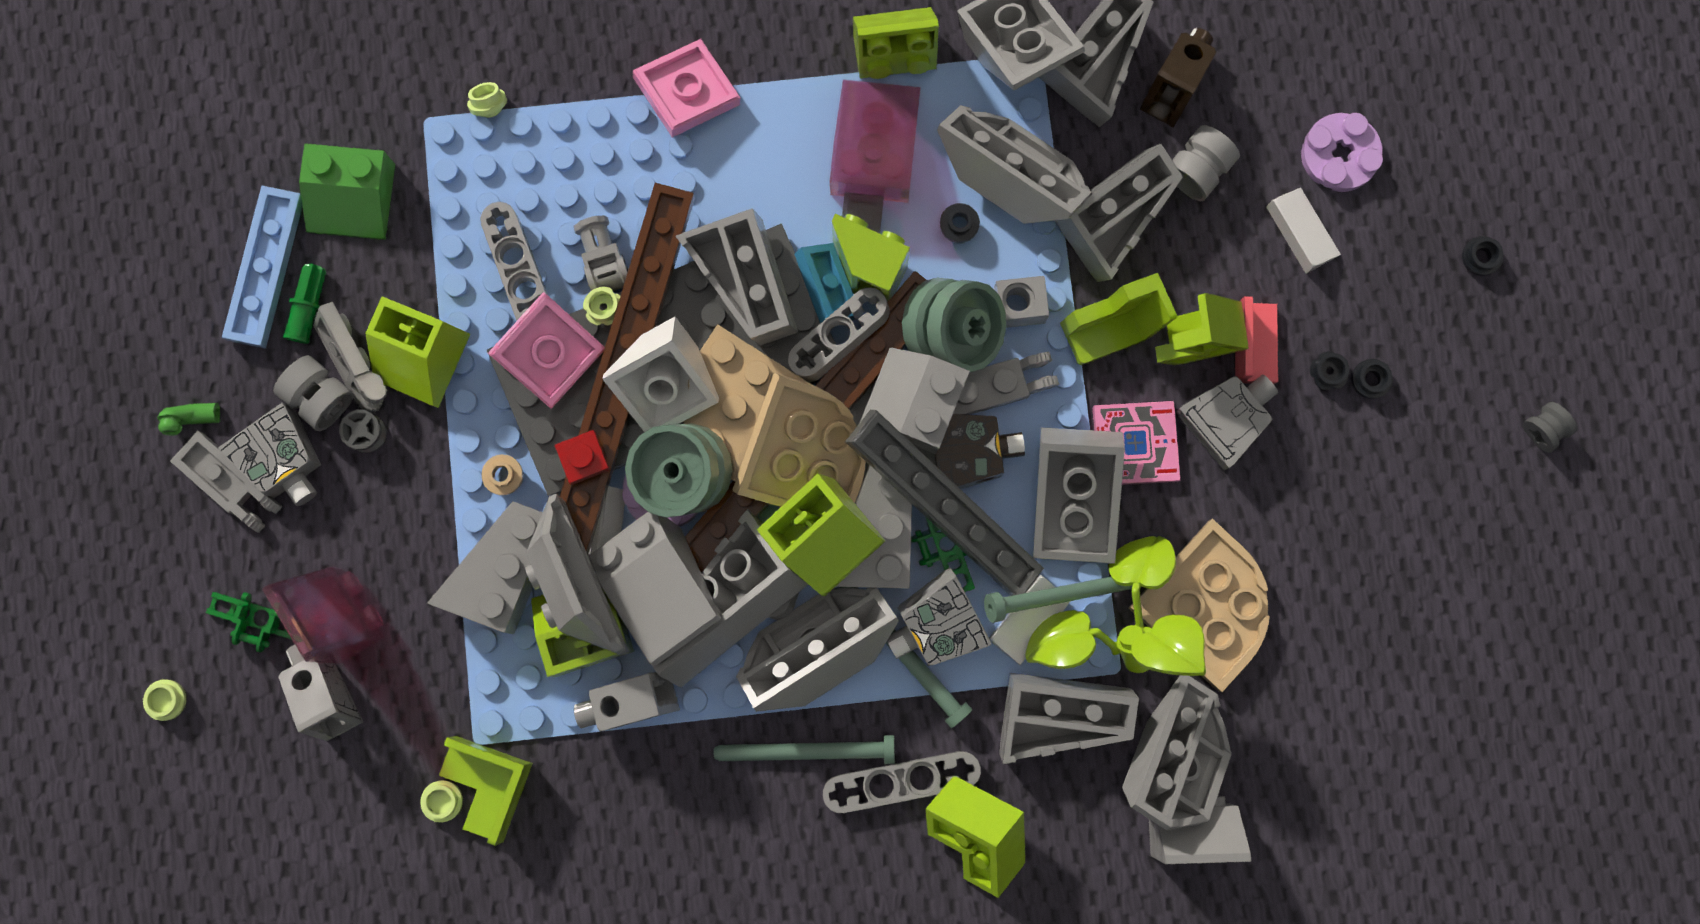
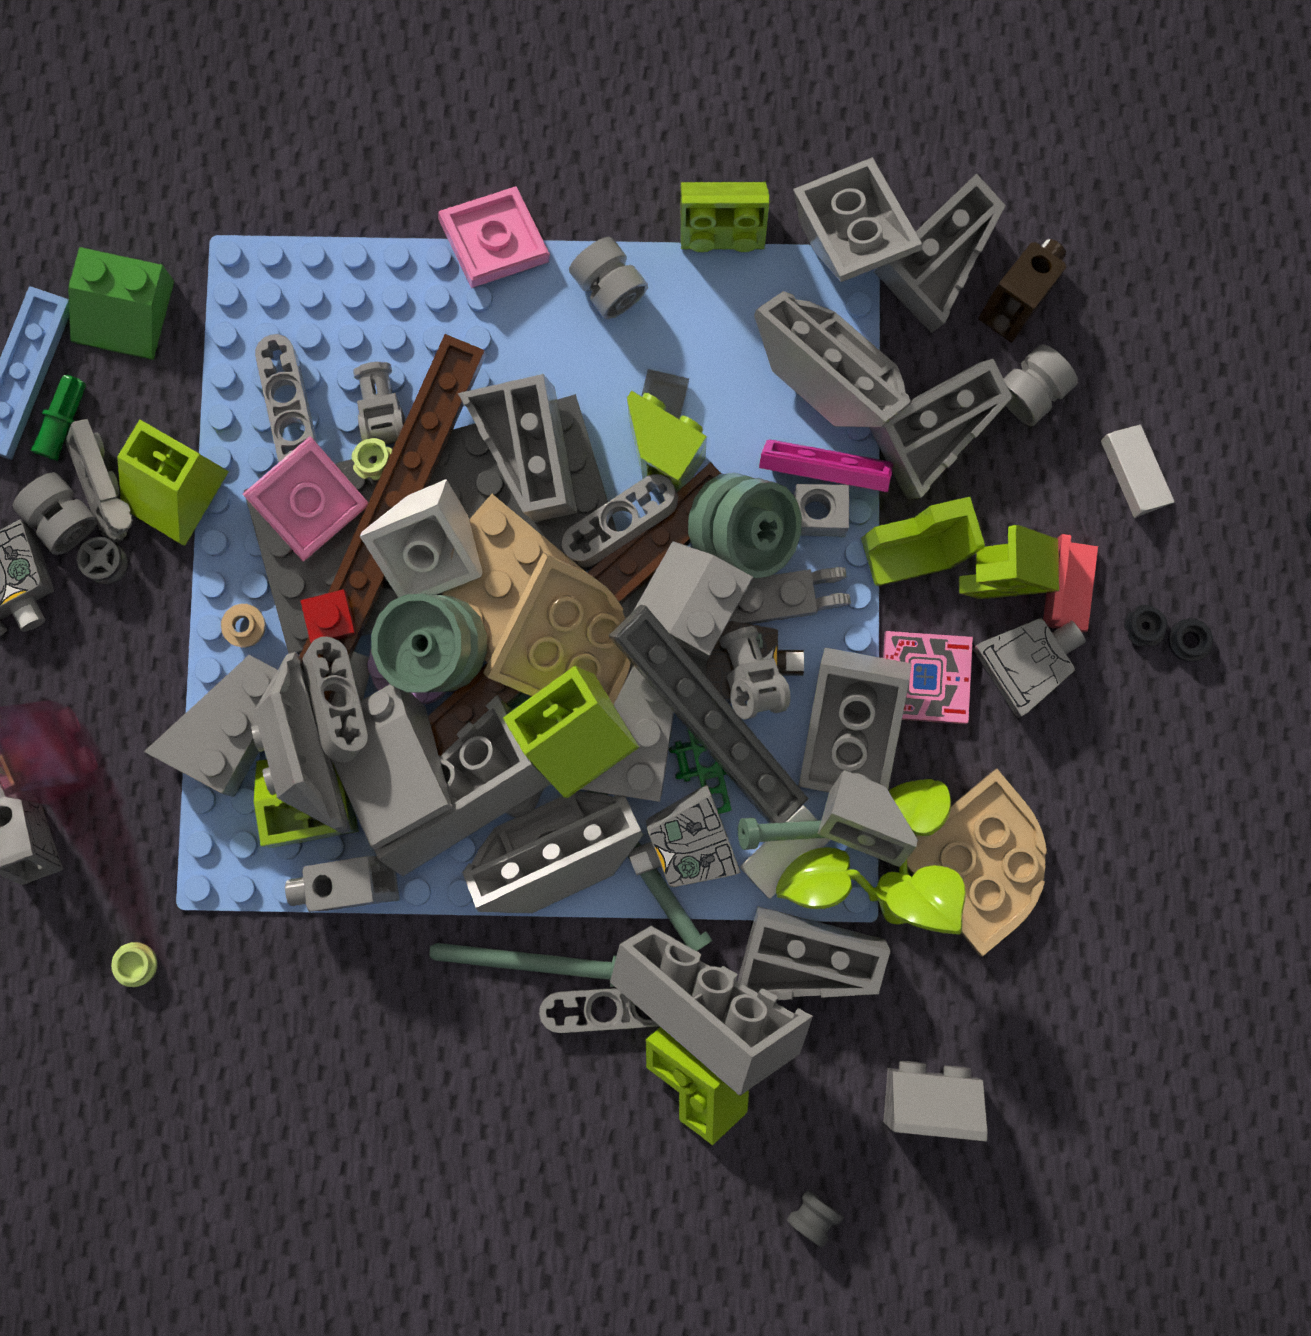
camera: 10 degrees right, 0 degrees up
lime panel [439,736,533,846] -> none
yellowish green plate [467,82,507,118] -> none
dark azure plate [795,243,855,323] -> none
clear pink slope [830,80,921,203] -> none
black plate [940,203,980,243] -> none
light grey wedge [1122,675,1231,830] -> none
lavender plate [1301,113,1383,192] -> none
none -> light grey beam [302,637,368,762]
none -> light grey wheel [569,237,648,319]
none -> light grey wedge [610,926,813,1096]
none -> light grey connector [719,626,790,720]
none -> dark pink tile [759,439,893,492]
none -> light grey slope [817,770,918,867]

